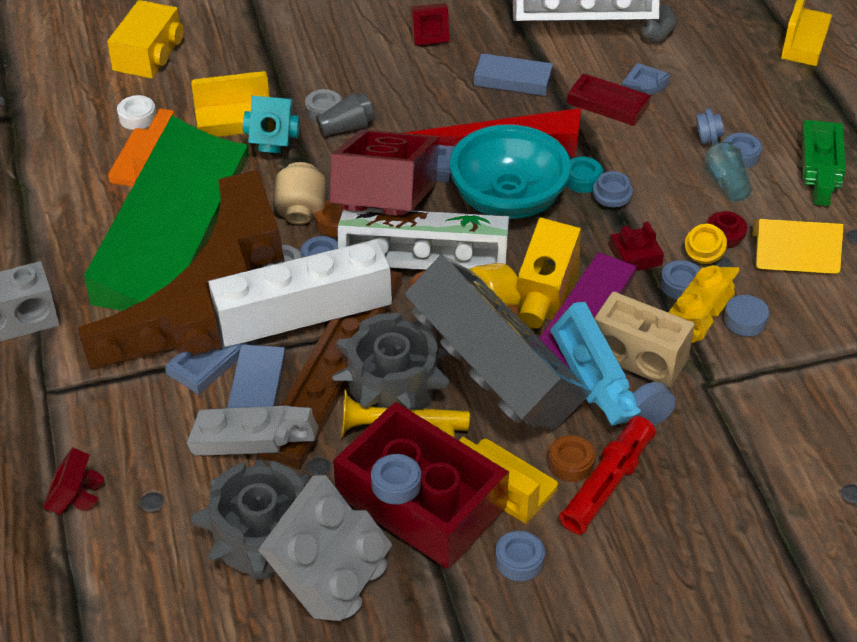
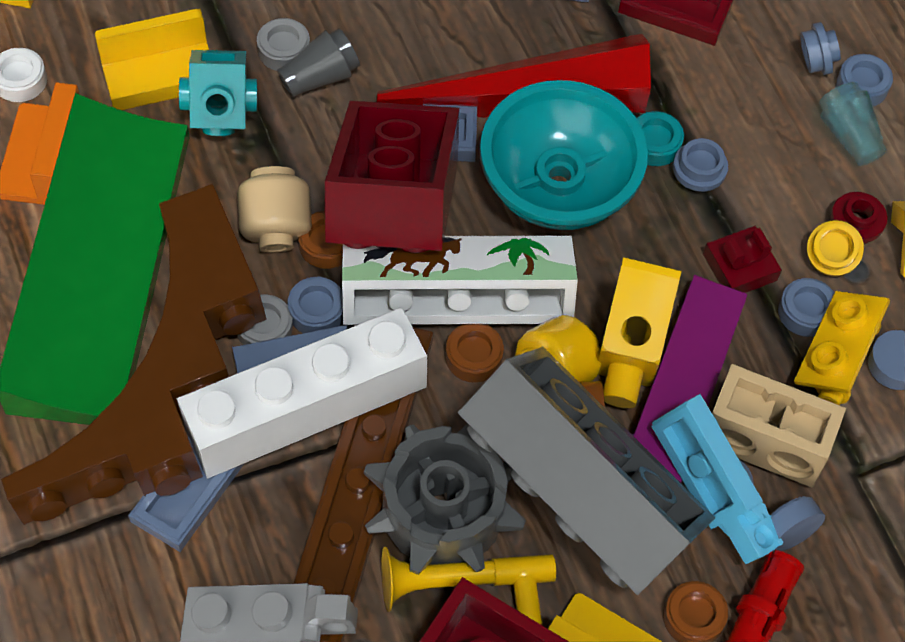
camera: 10 degrees left, 15 degrees up
sand blue tile [227,345,286,408] -> none

